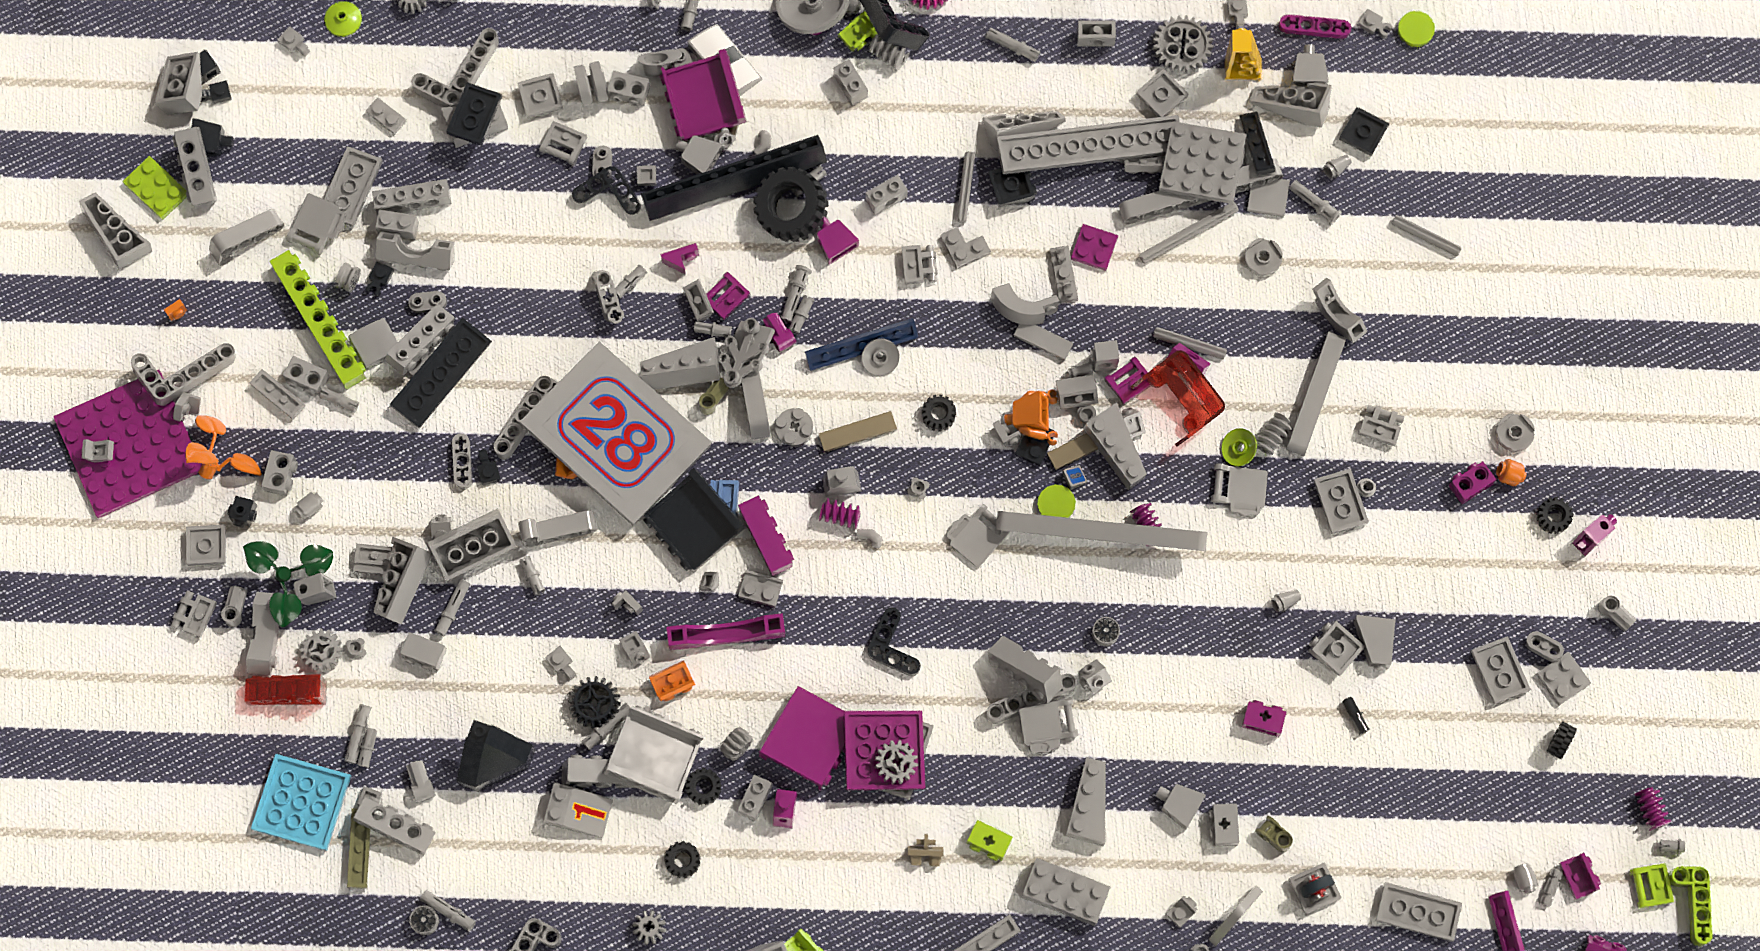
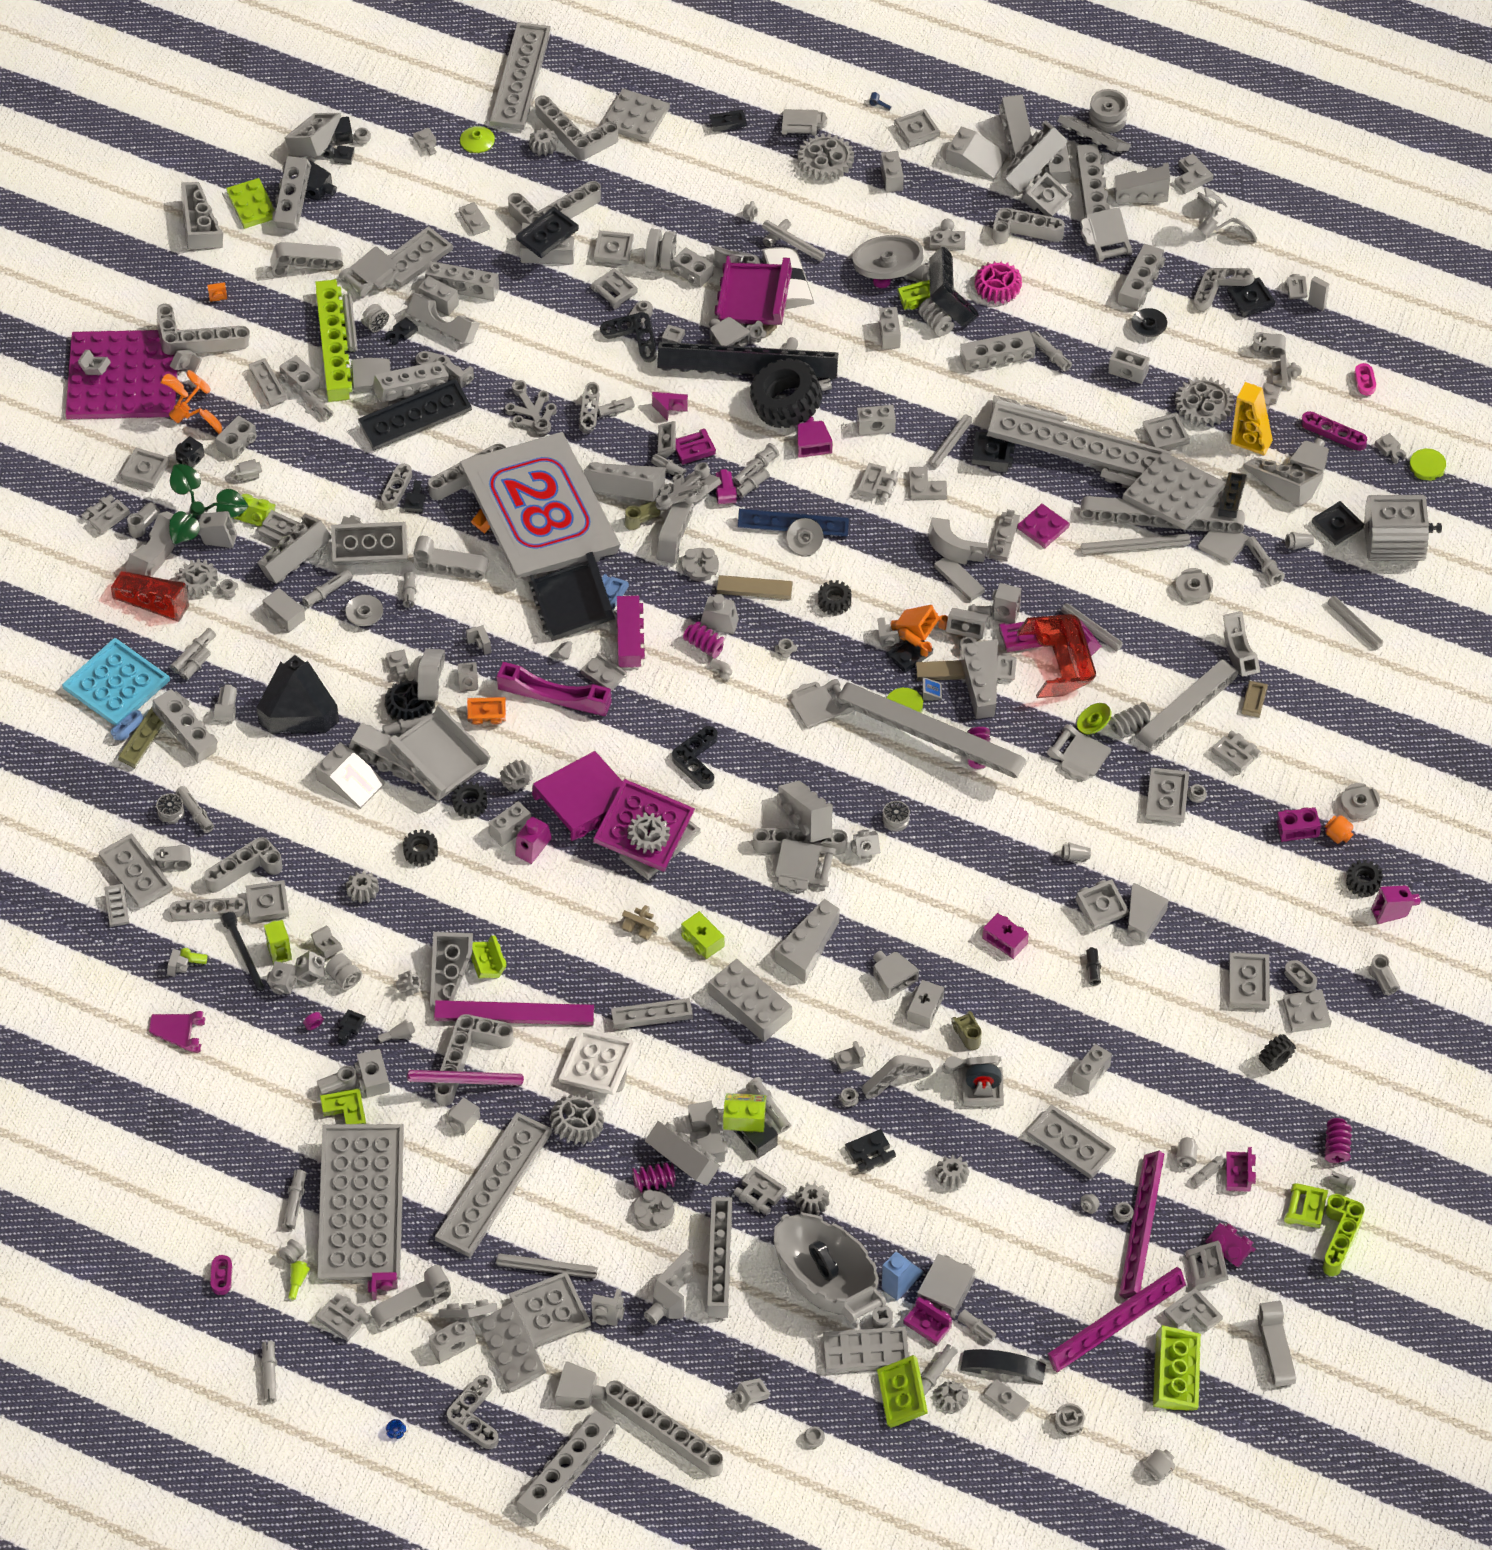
camera: 25 degrees right, 20 degrees down
none -> medium blue plate [110,710,144,741]
none -> lime bracket [234,494,276,527]
none -> light grey axle [342,294,357,352]
none -> light grey dish [346,595,383,626]
none -> light grey plate [354,127,371,144]
none -> light grey beam [418,649,445,701]
none -> light grey bracket [445,361,474,388]
none -> light grey plant [505,380,557,435]
none -> light grey axle [762,220,825,262]
none -> light grey piece [942,1055,1002,1074]
none -> light grey brick [960,330,1035,372]
none -> light grey brick [1072,1044,1112,1094]
none -> dark tan tile [1241,681,1268,718]
none -> light grey piece [1364,495,1442,561]

